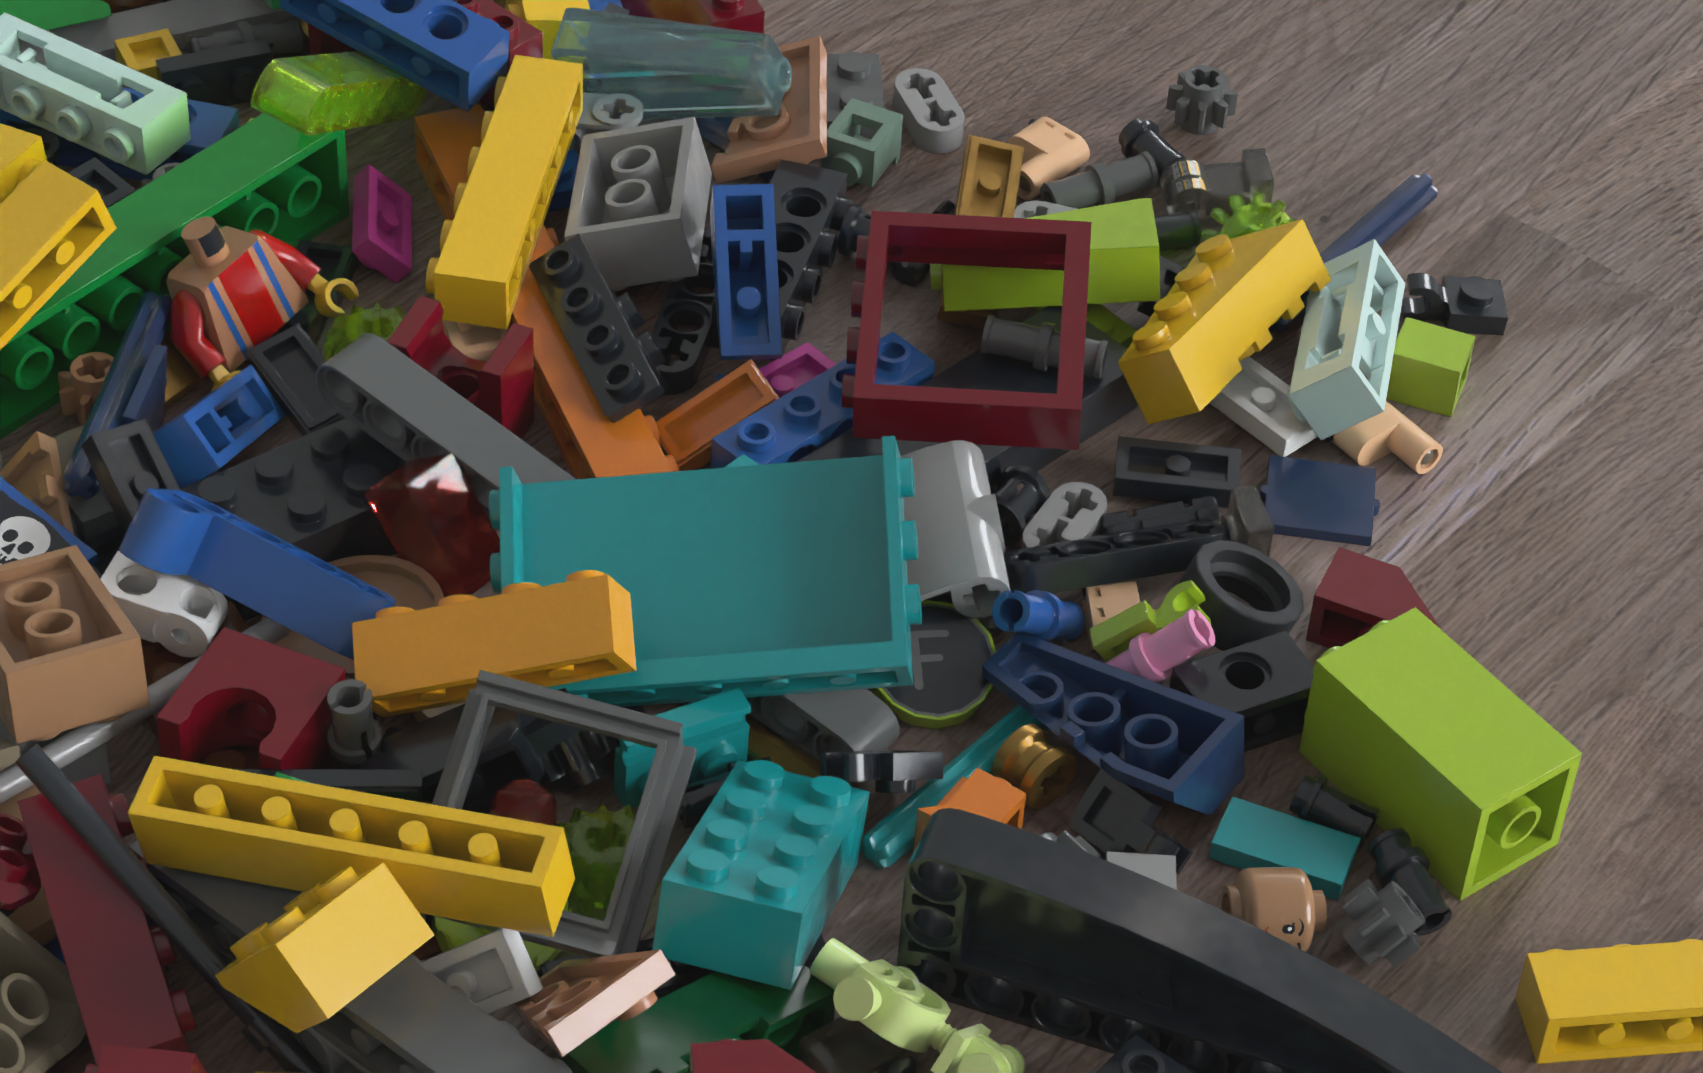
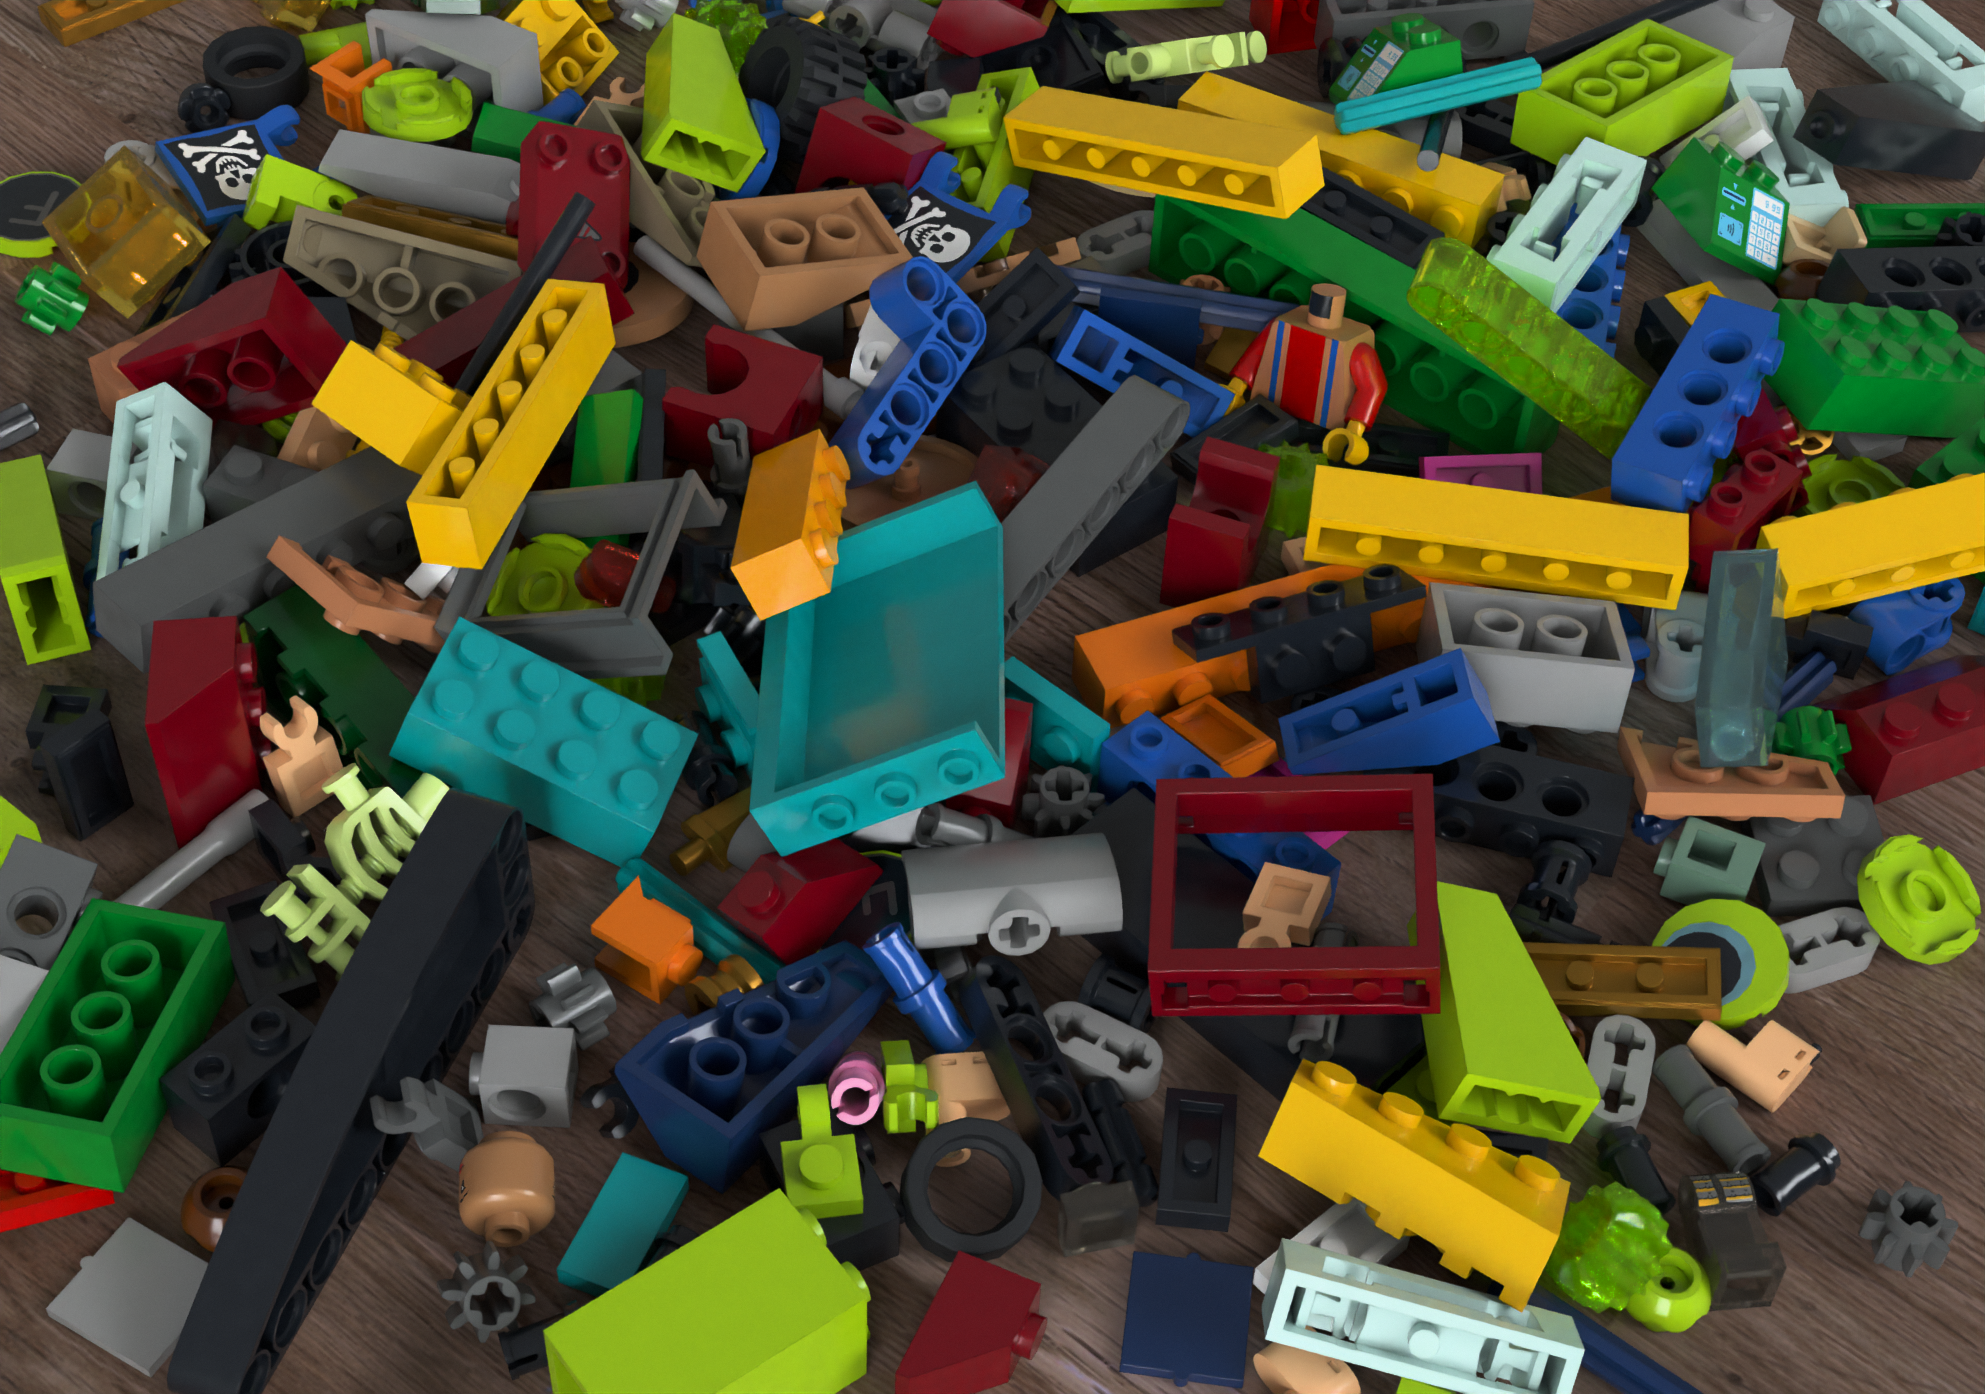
camera: 90 degrees right, 5 degrees up
black plate [820,750,943,793] -> none
none -> dark red slope [717,838,884,966]
none -> lime plate [780,1084,863,1219]
none -> light nougat plate [1238,862,1332,948]
none -> lime tile [1652,899,1790,1030]
none -> lime tile [1857,834,1981,965]

